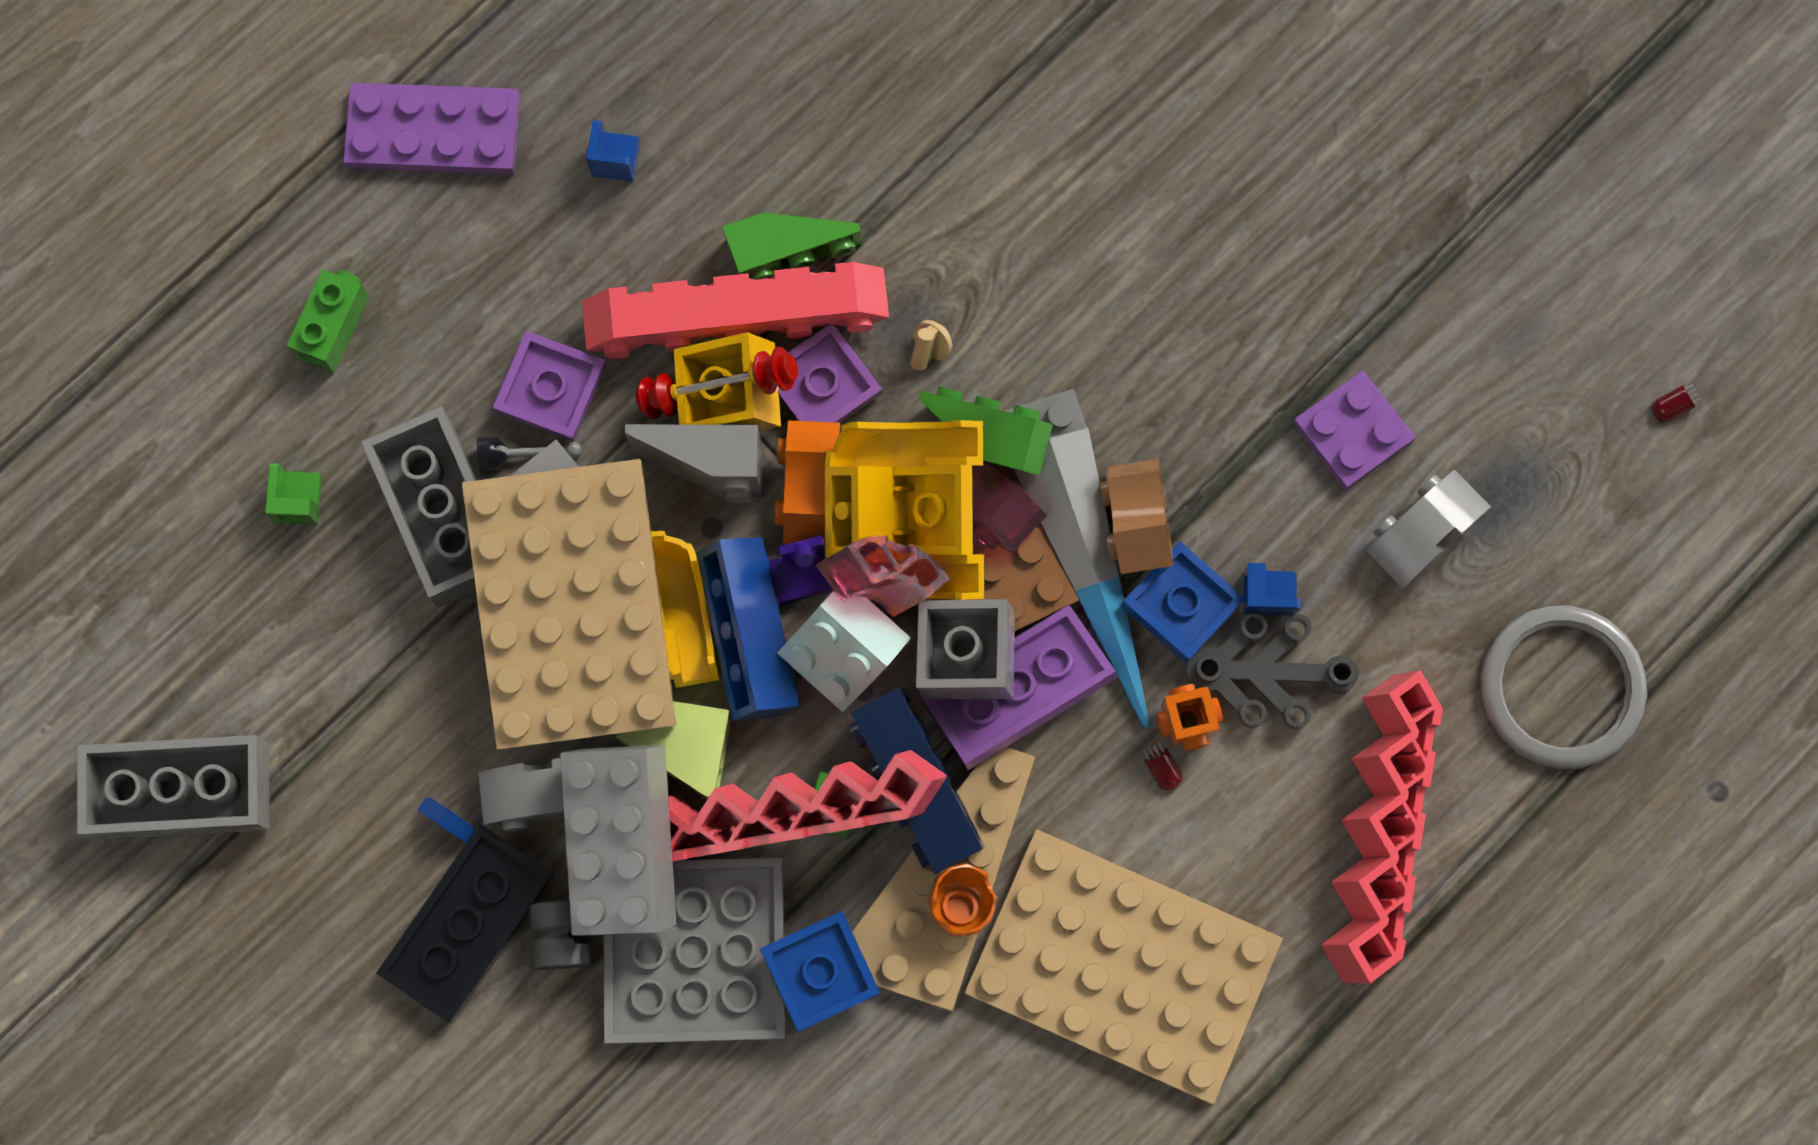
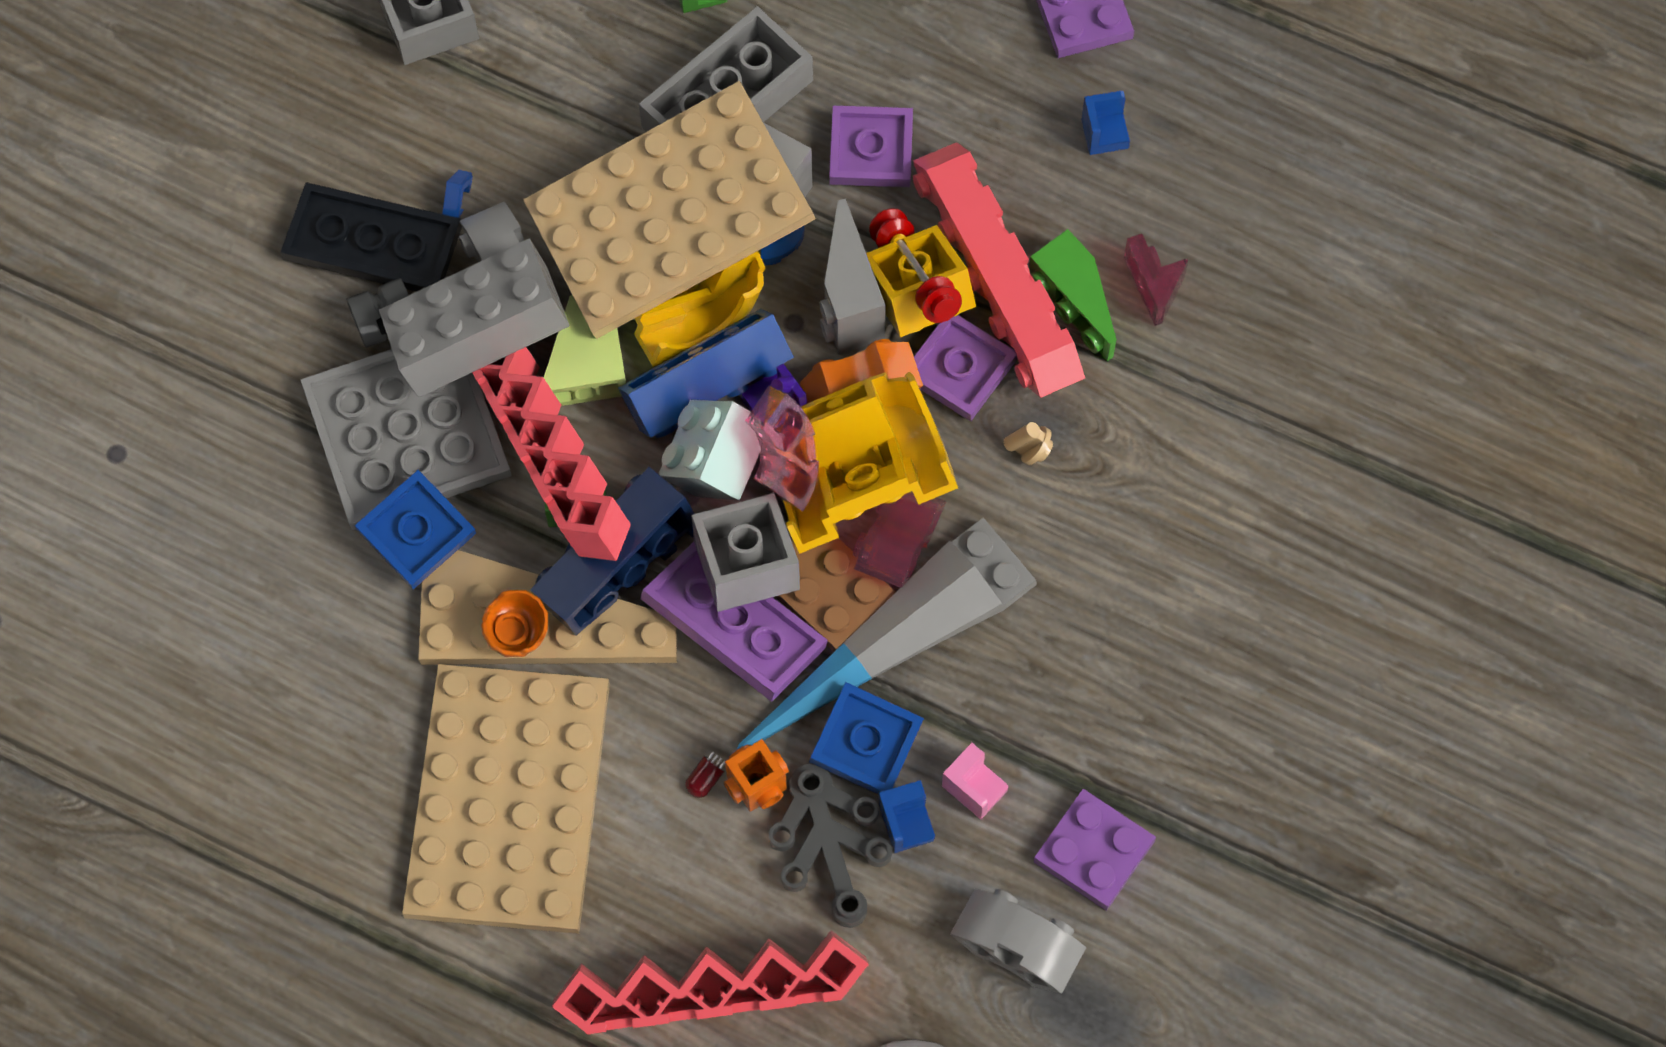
camera: 70 degrees right, 10 degrees down
hinge [477,437,582,472] -> none
bright green slope [919,386,1053,475] -> none
medium nougat brick [1100,458,1173,574] -> none
none -> bright pink panel [942,743,1008,820]
none -> clear pink slope [1124,234,1188,326]

